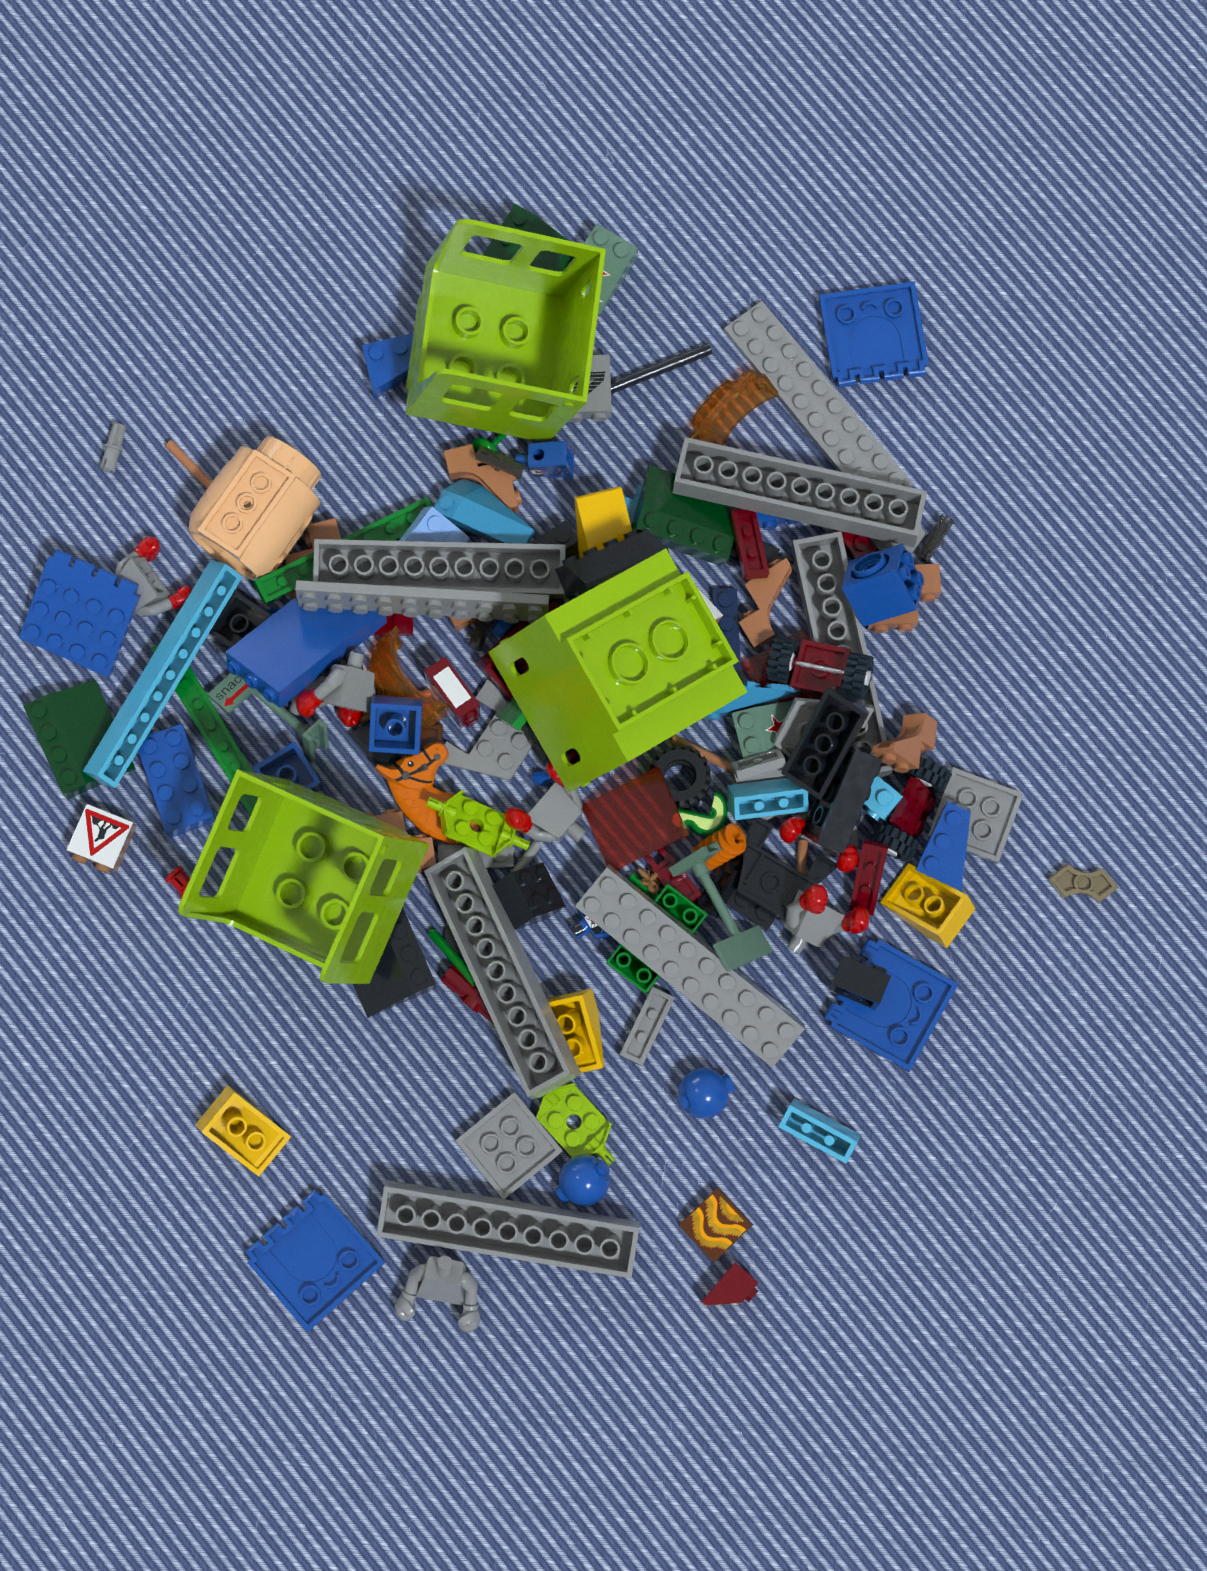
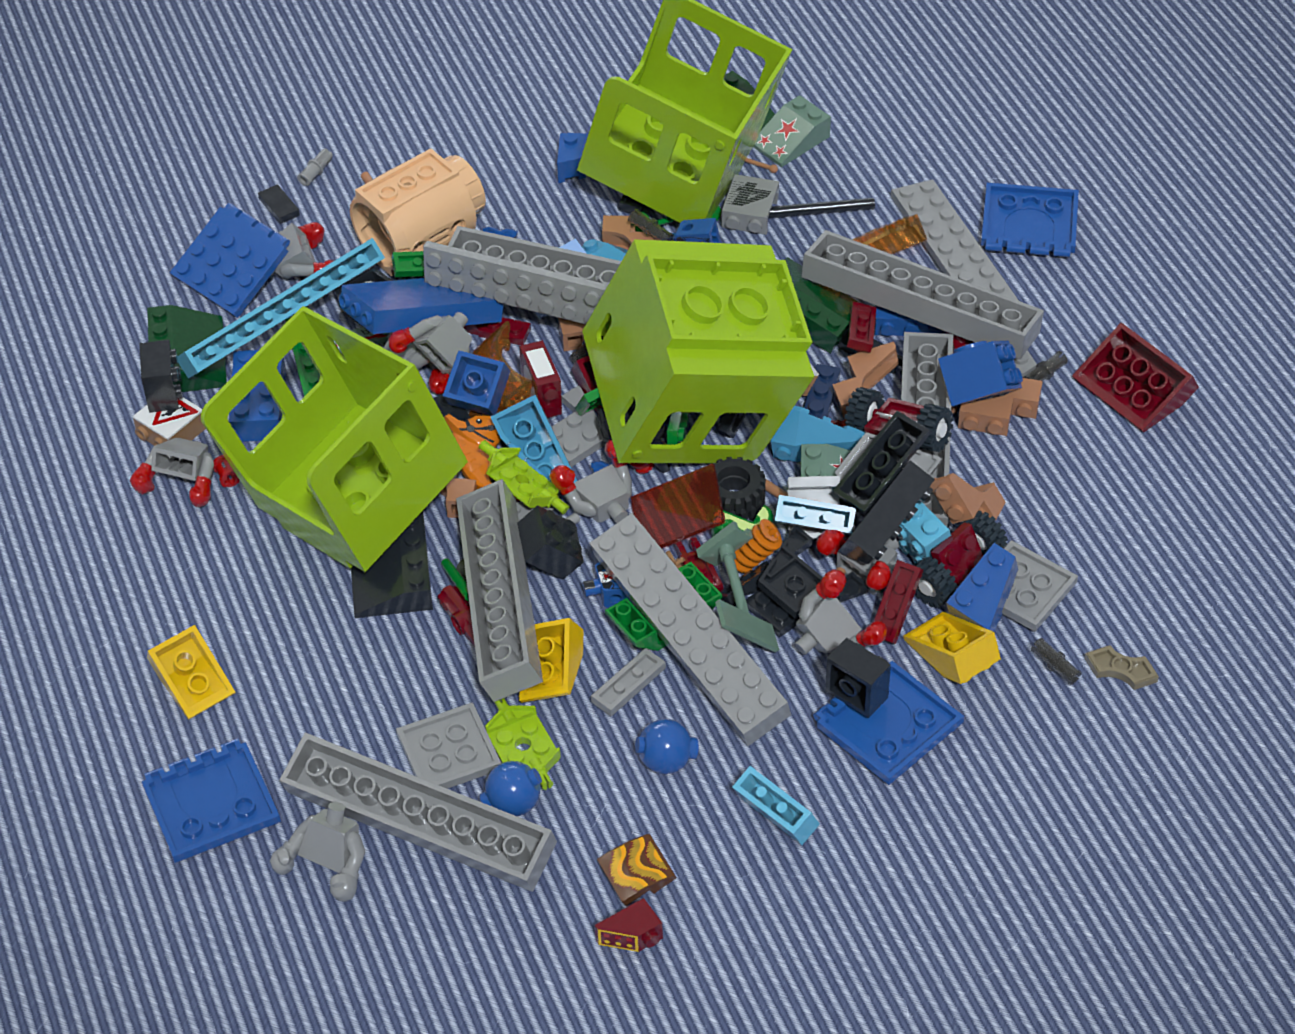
camera: 20 degrees right, 30 degrees down
none -> light grey torso [130,438,214,507]
none -> black brick [139,340,183,413]
none -> black tile [258,184,300,224]
none -> blue piece [483,226,518,238]
none -> dark azure wedge [491,395,577,494]
none -> clear smoke pin [1031,638,1082,685]
none -> dark red slope [1072,322,1199,433]

